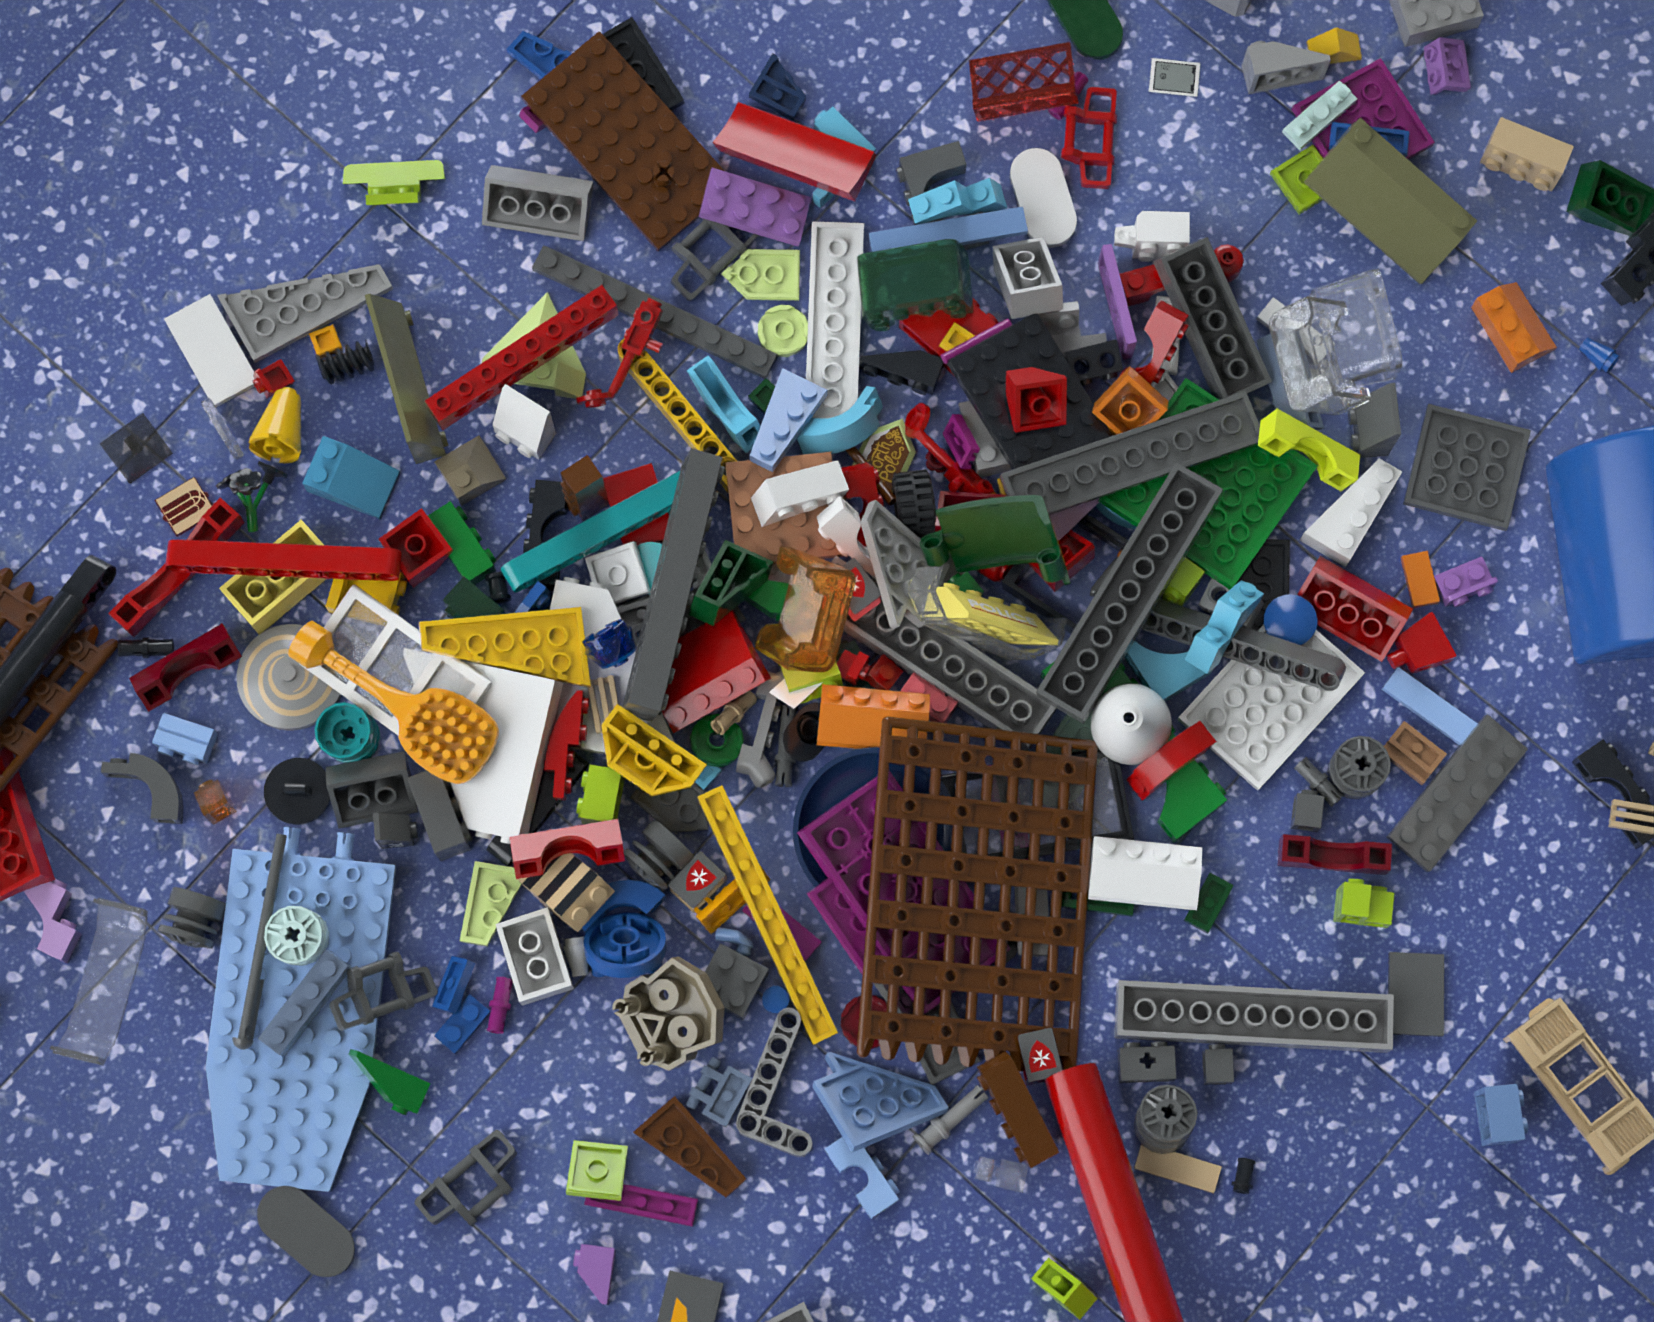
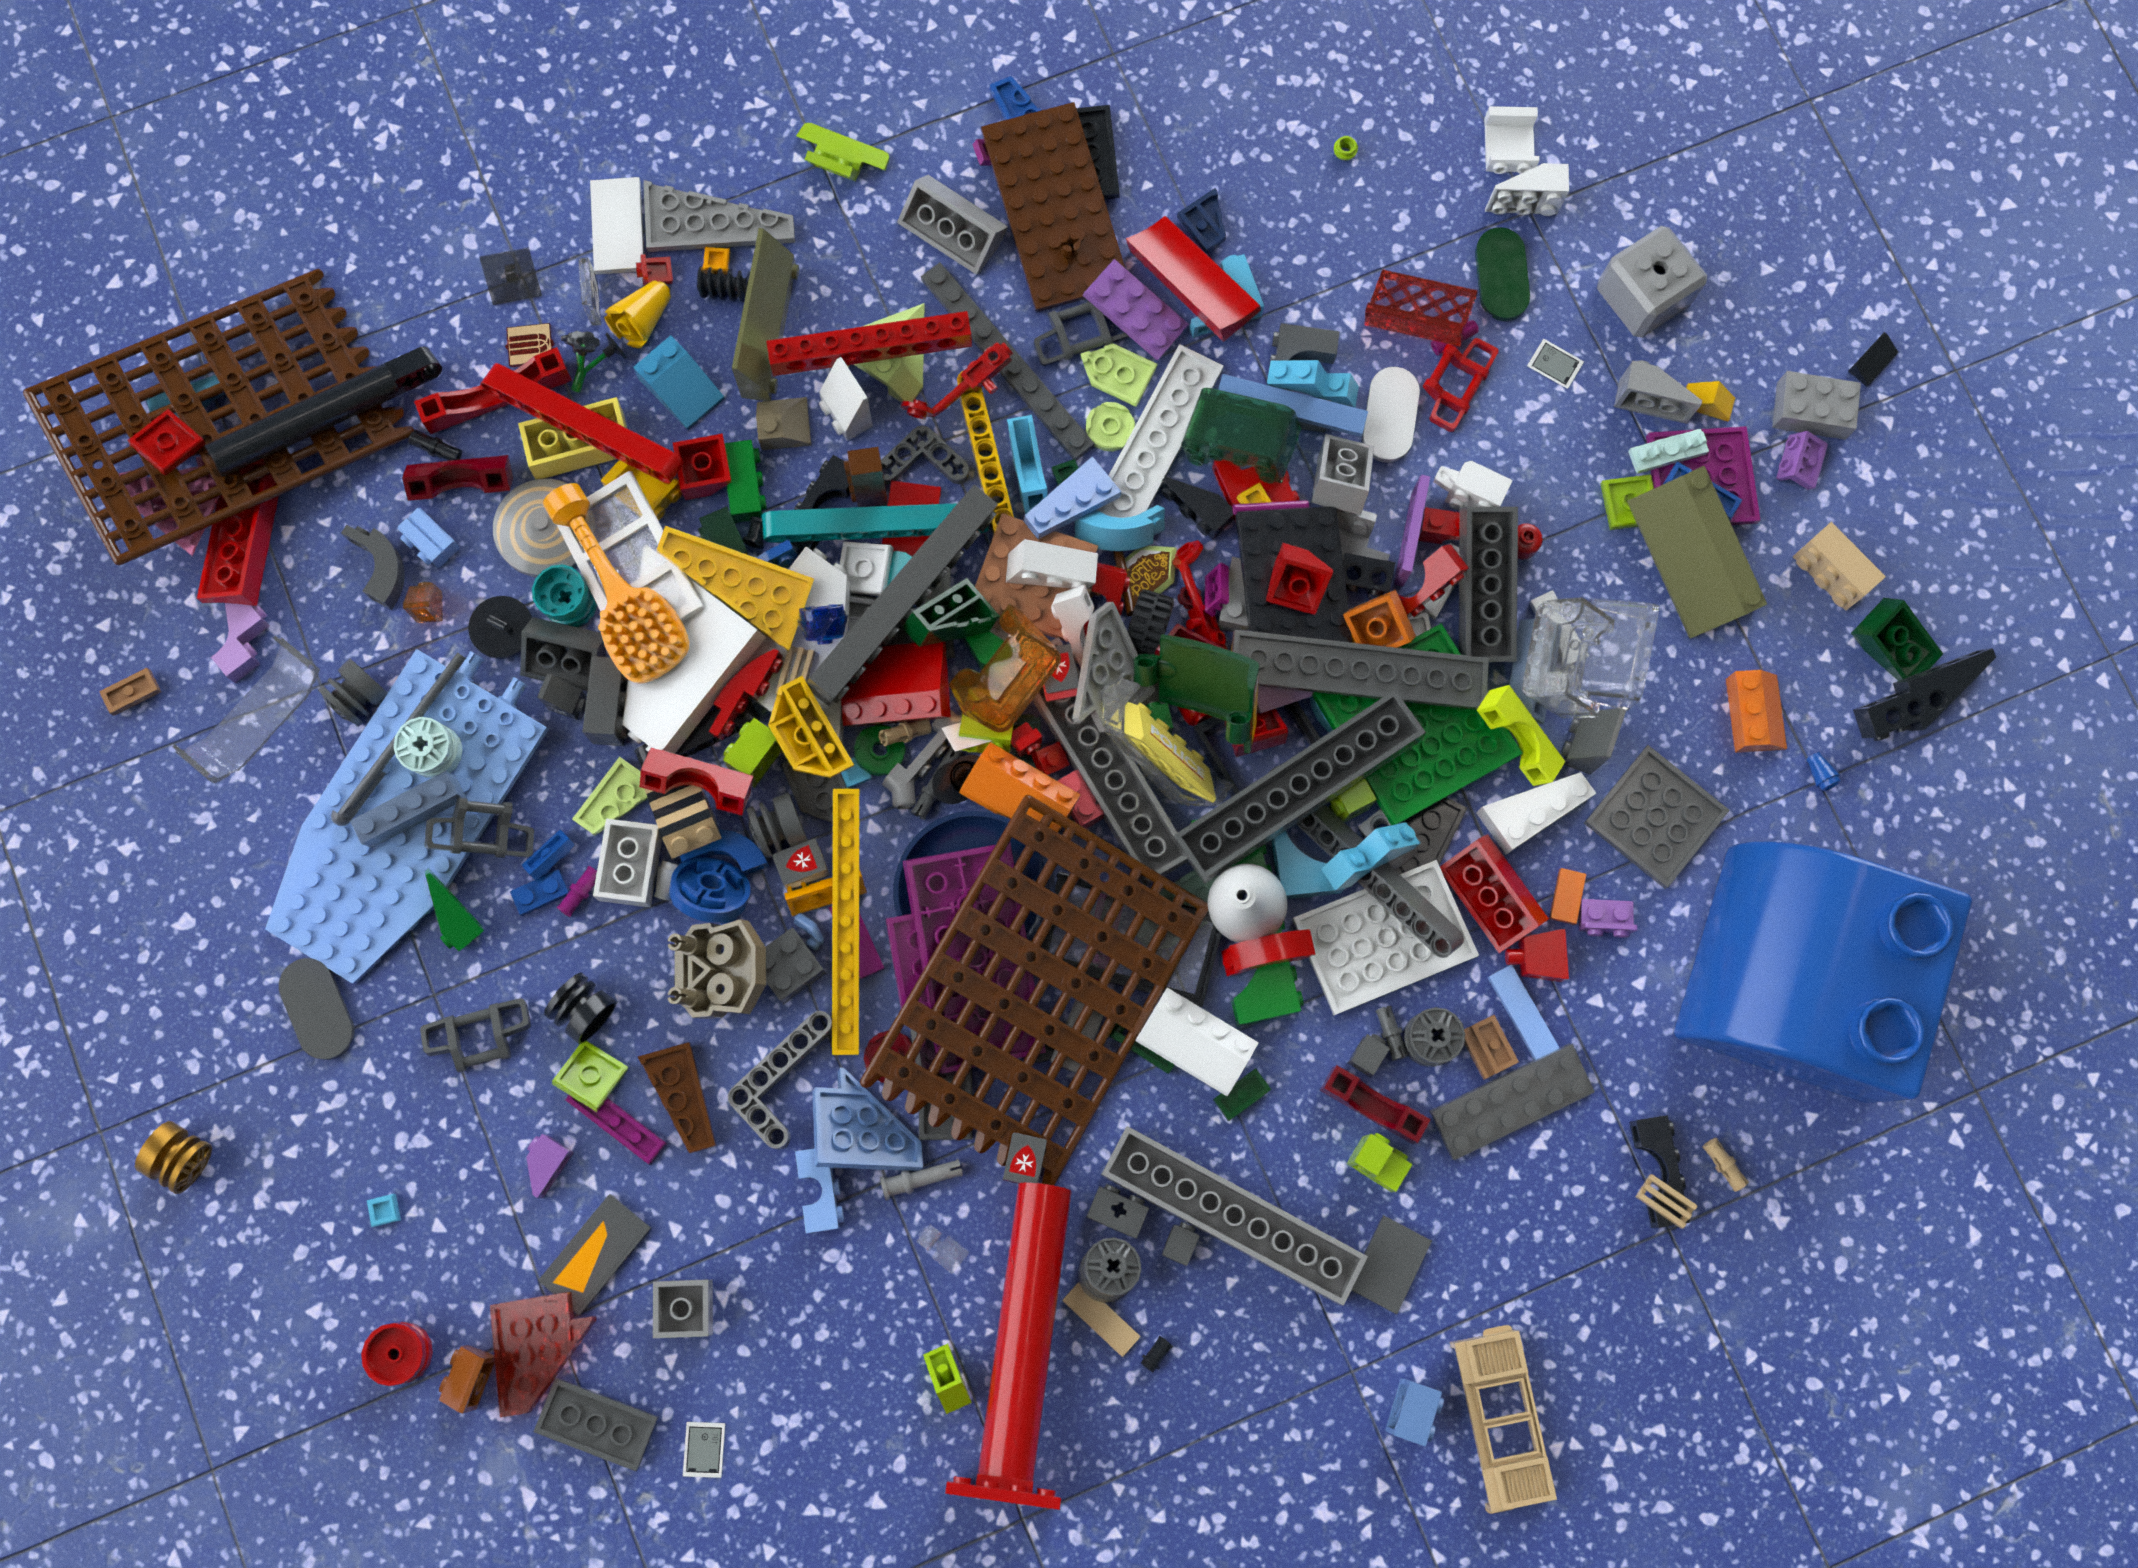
camera: 20 degrees right, 0 degrees up
sand blue plate [686,1057,753,1127] -> none
blue tile [762,986,789,1014] -> none
reddish brown brick [977,1051,1060,1168] -> none
blue dish [1264,594,1317,645] -> none
none -> black wheel [544,972,617,1044]
none -> dark grey beam [881,425,969,485]

